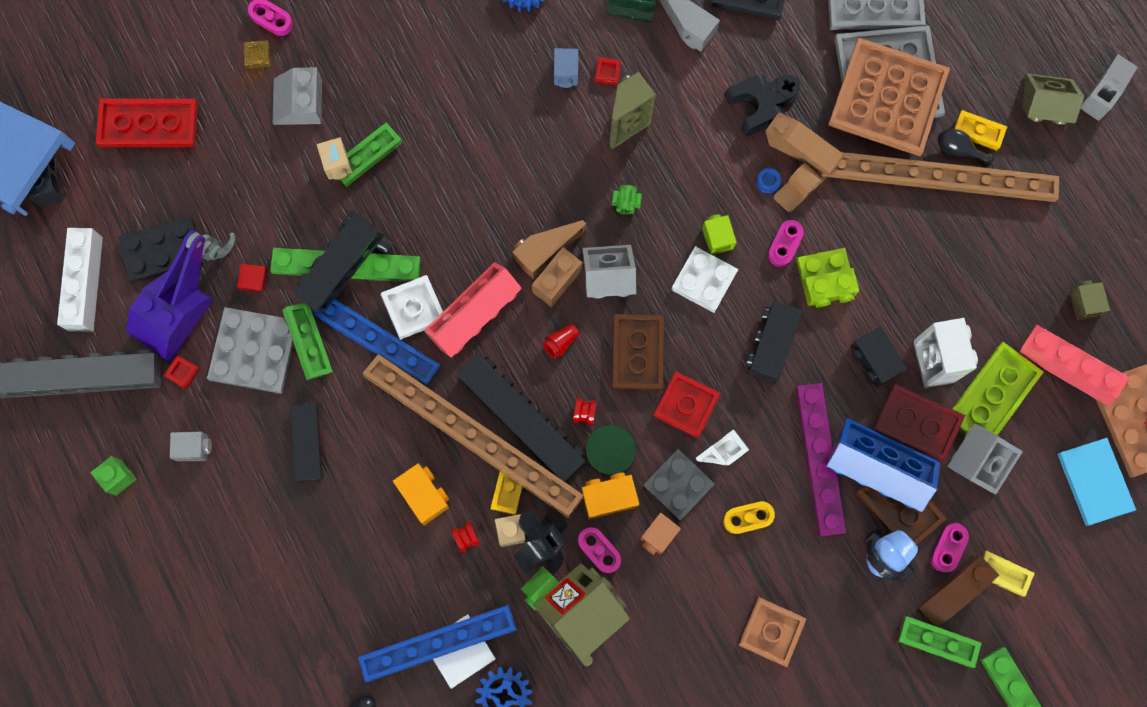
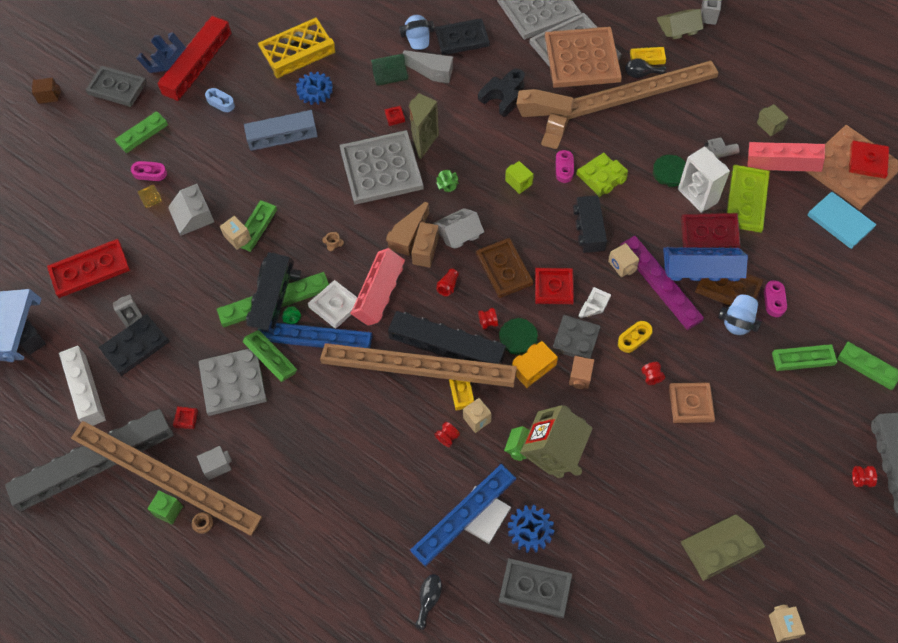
camera: 20 degrees left, 15 degrees down
dark purple slope [126,230,236,361] -> none
red tile [237,264,267,292] -> none
black tile [291,404,323,482] -> none
light orange brick [393,463,450,525] -> none
black piece [513,508,567,574] -> none
sand blue brick [554,48,578,88] -> none
dark pink plate [578,527,621,574] -> none
white plate [671,246,738,313] -> none
blue tile [756,168,781,194] -> none
black brick [850,326,908,388] -> none
reddish brown slope [918,555,999,627] -> none
light grey slope [948,423,1023,495] -> none
light yellow tile [982,551,1035,597] -> none
none -> medium nougat plate [71,421,262,537]
none -> light grey slope [113,294,143,328]
none -> medium nougat plate [192,512,213,534]
none -> sand blue brick [244,110,318,151]
none -> green plate [282,307,301,324]
none -> medium nougat plate [322,232,344,251]
none -> light grey plate [340,130,424,205]
none -> tan brick [609,243,639,277]
none -> red wheel [641,362,665,385]
none -> dark green tile [653,155,686,187]
none -> light grey piece [704,137,739,158]

